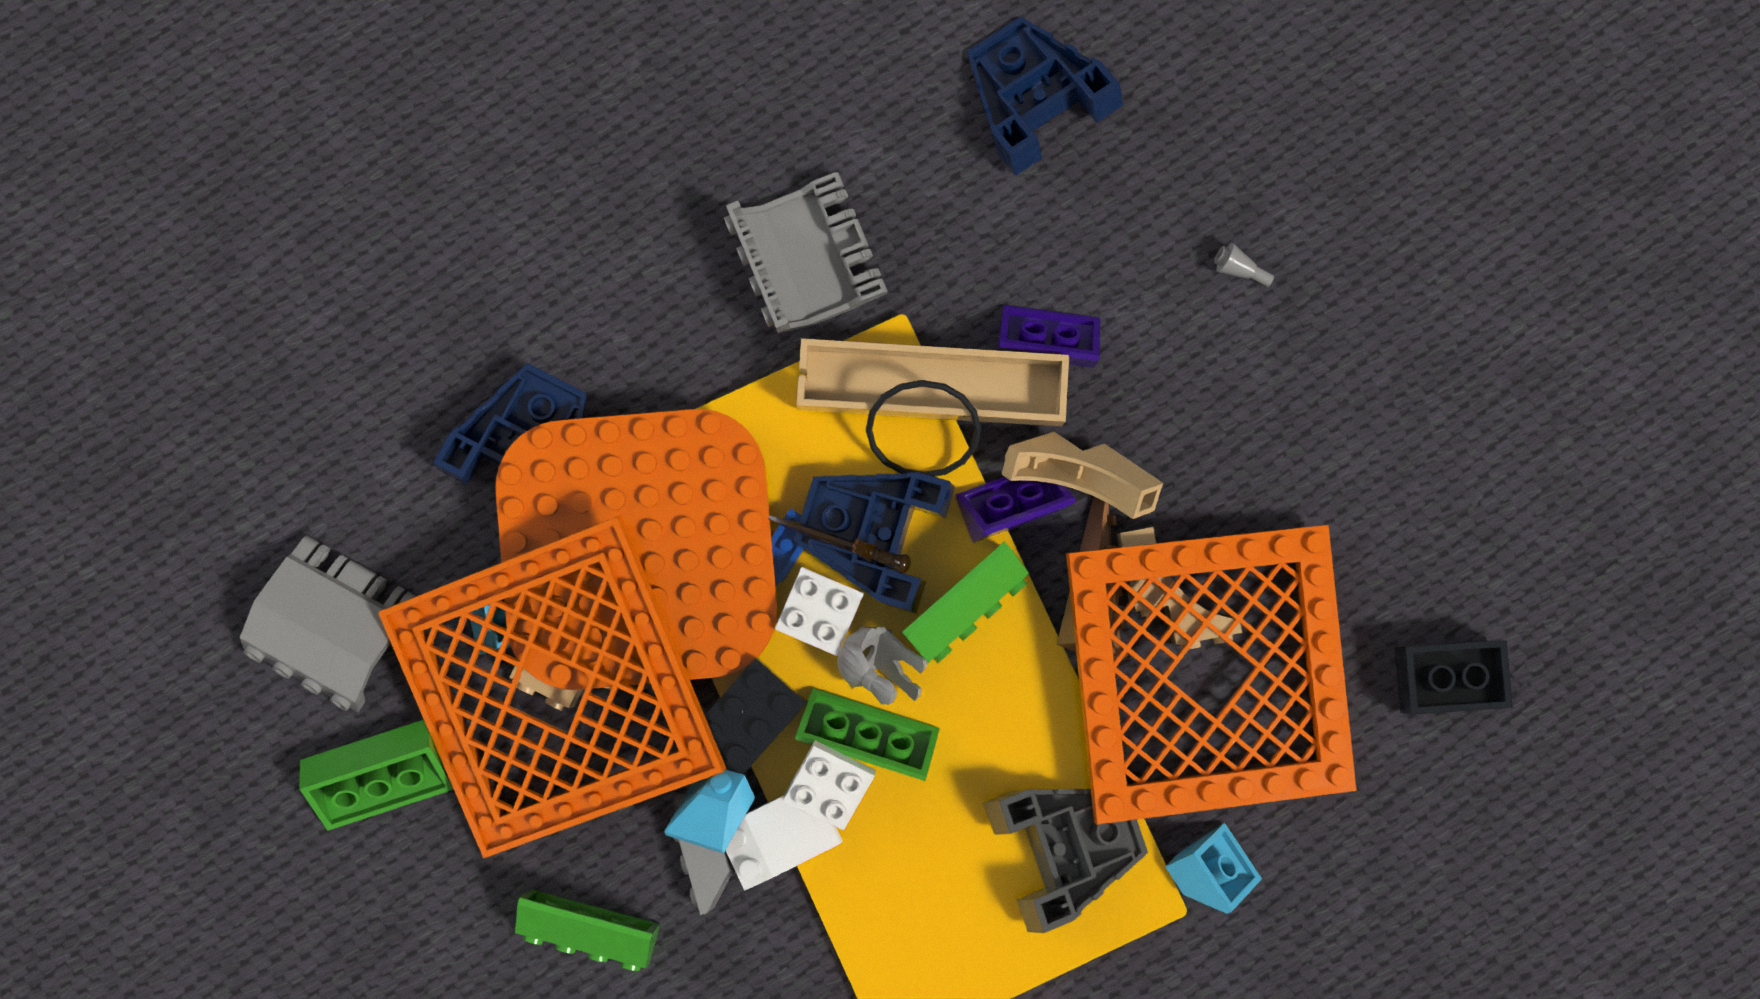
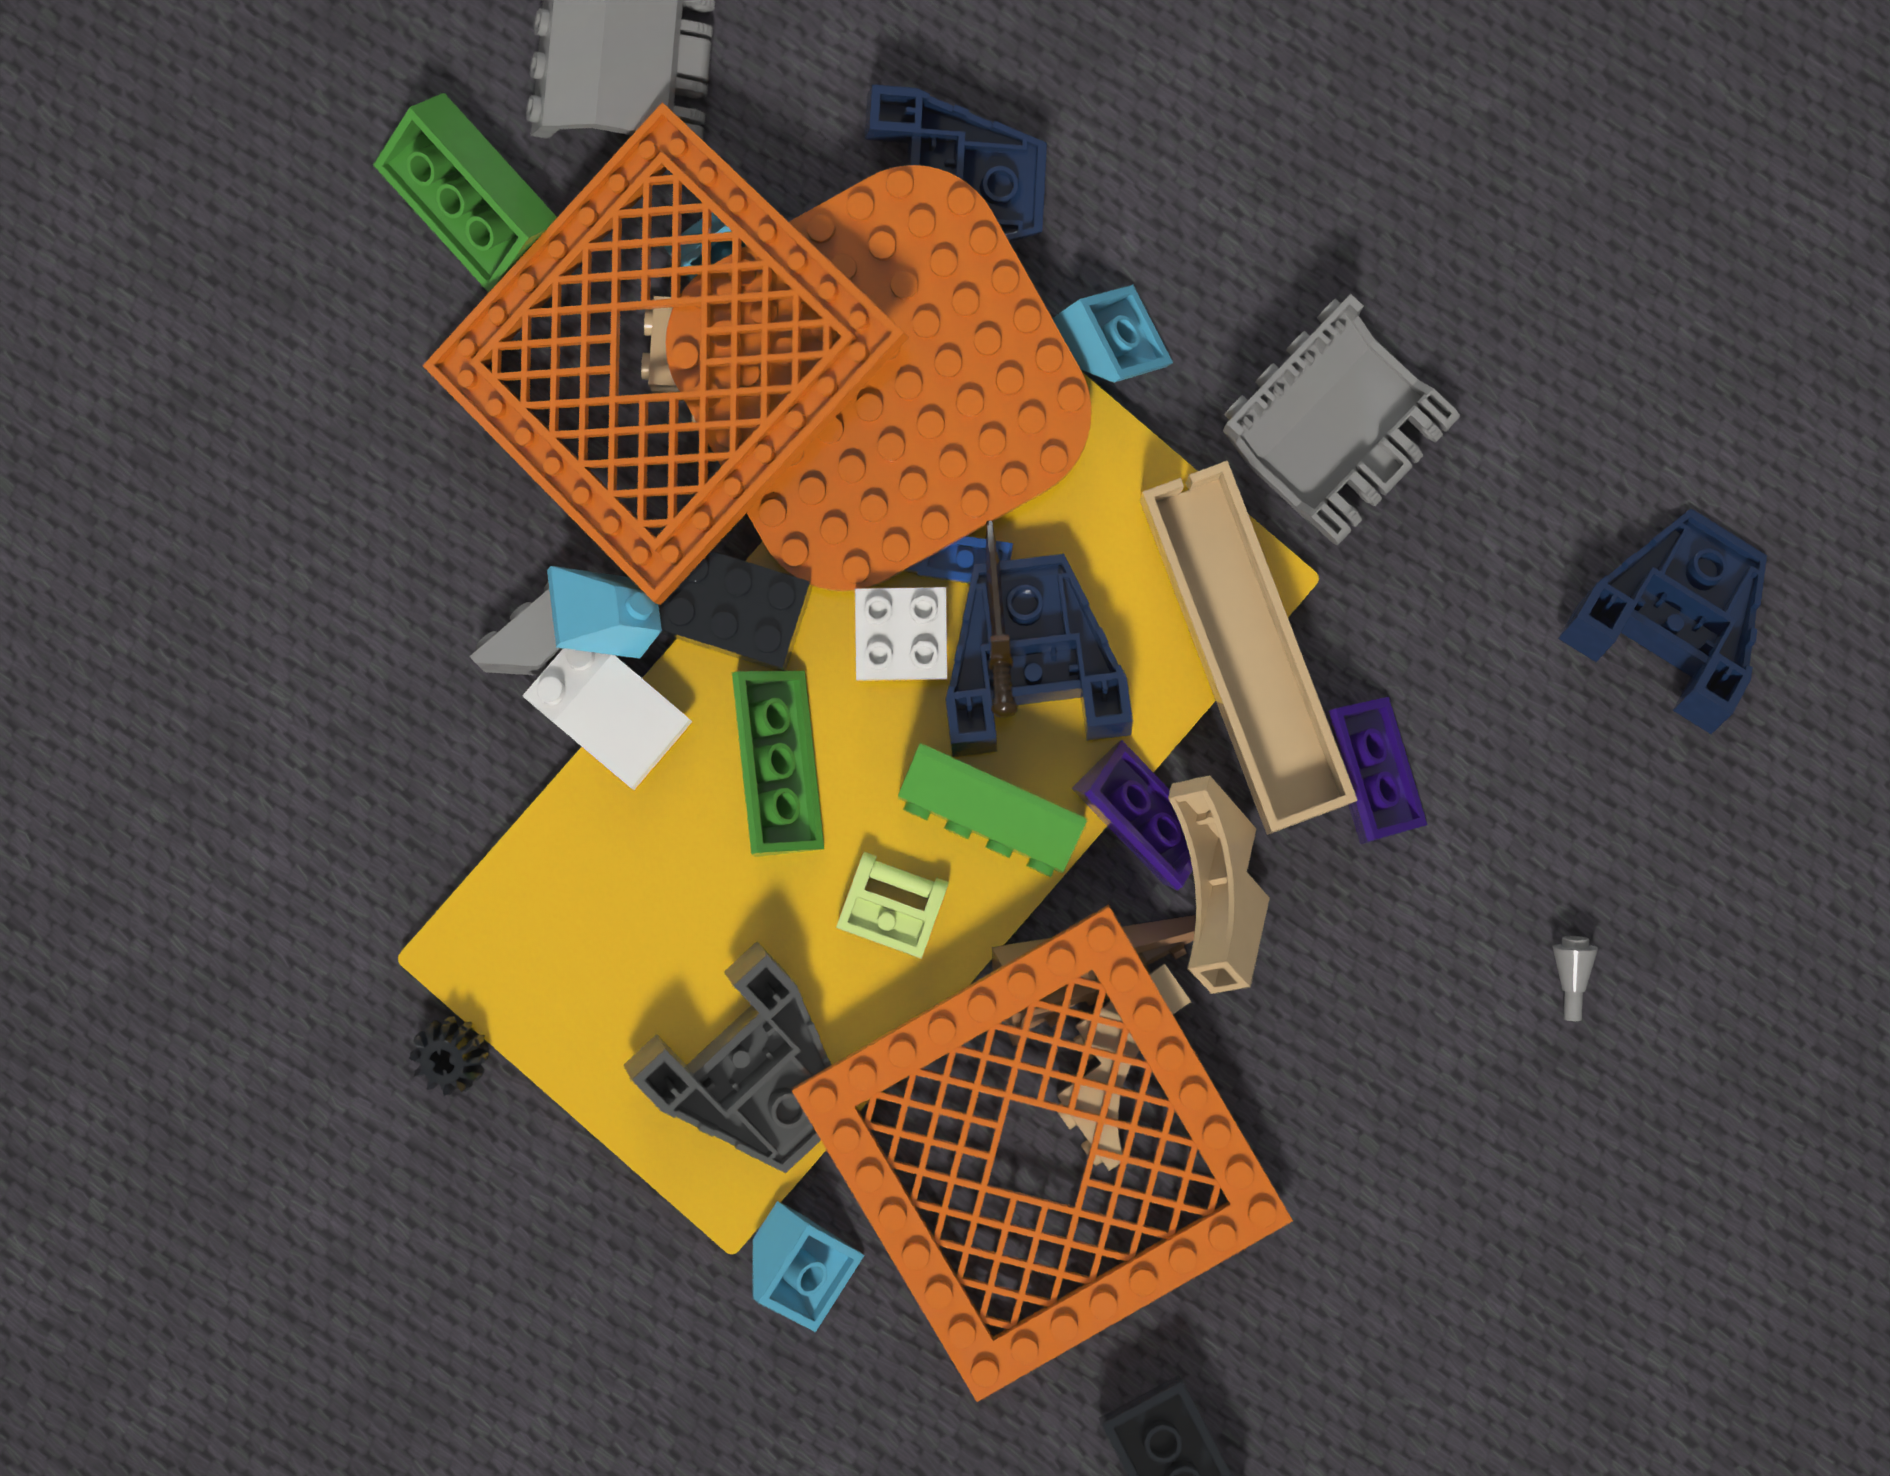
camera: 65 degrees right, 0 degrees up
bright green slope [515,889,660,971] -> none
white plate [783,740,876,831] -> none
light grey piece [837,626,928,705] -> none
black piece [866,380,981,477] -> none
none -> yellowish green plate [836,852,949,959]
none -> medium azure slope [1052,285,1173,383]

